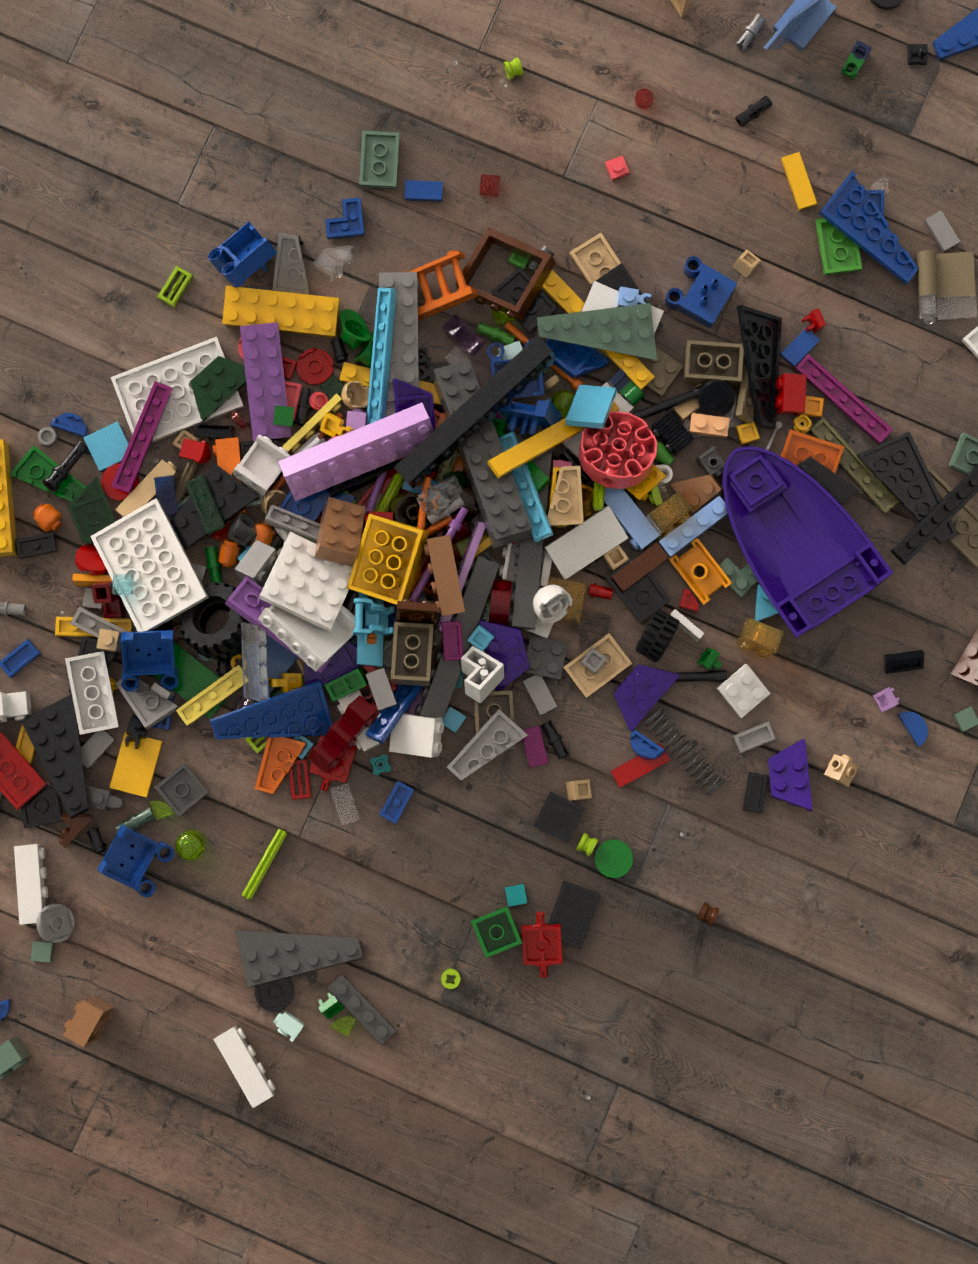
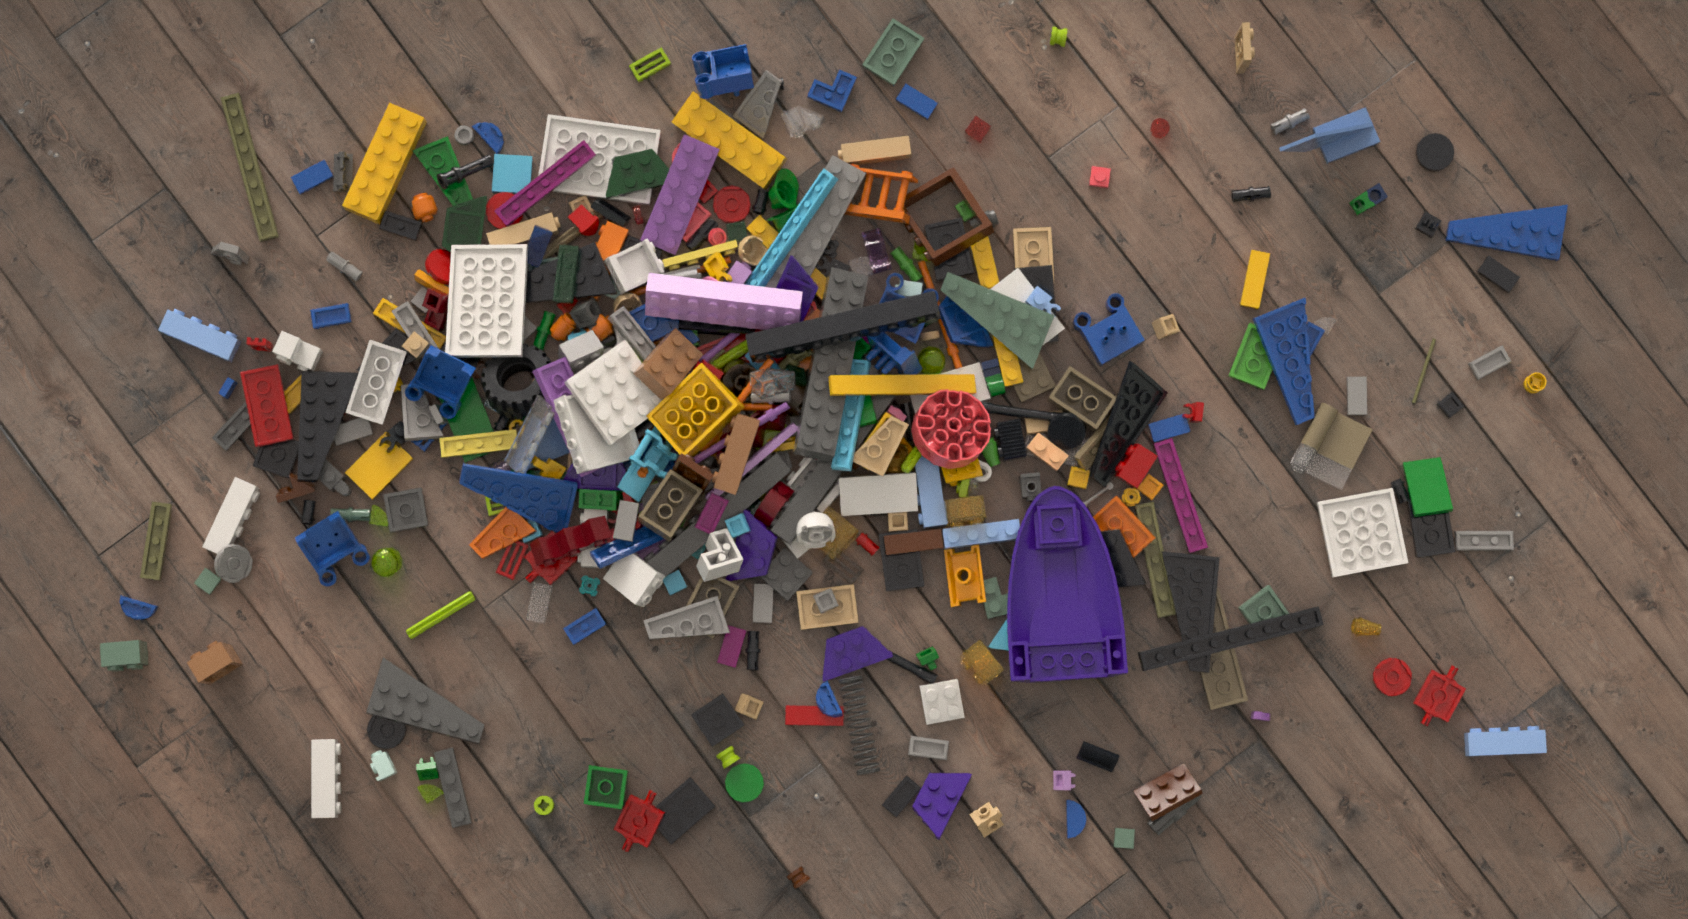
camera: 25 degrees right, 0 degrees up
clear light blue tile [113,574,134,595] -> none
green tile [273,405,294,426] -> none
teal tile [505,884,527,907] -> none
medium azure tile [565,385,616,429] -> none
black tyre [636,609,679,662] -> none
medium nougat wing [670,474,723,513] -> none
white tile [670,609,704,642] -> none
red tile [679,588,699,612] -> none
none -> tan brick [838,136,911,165]

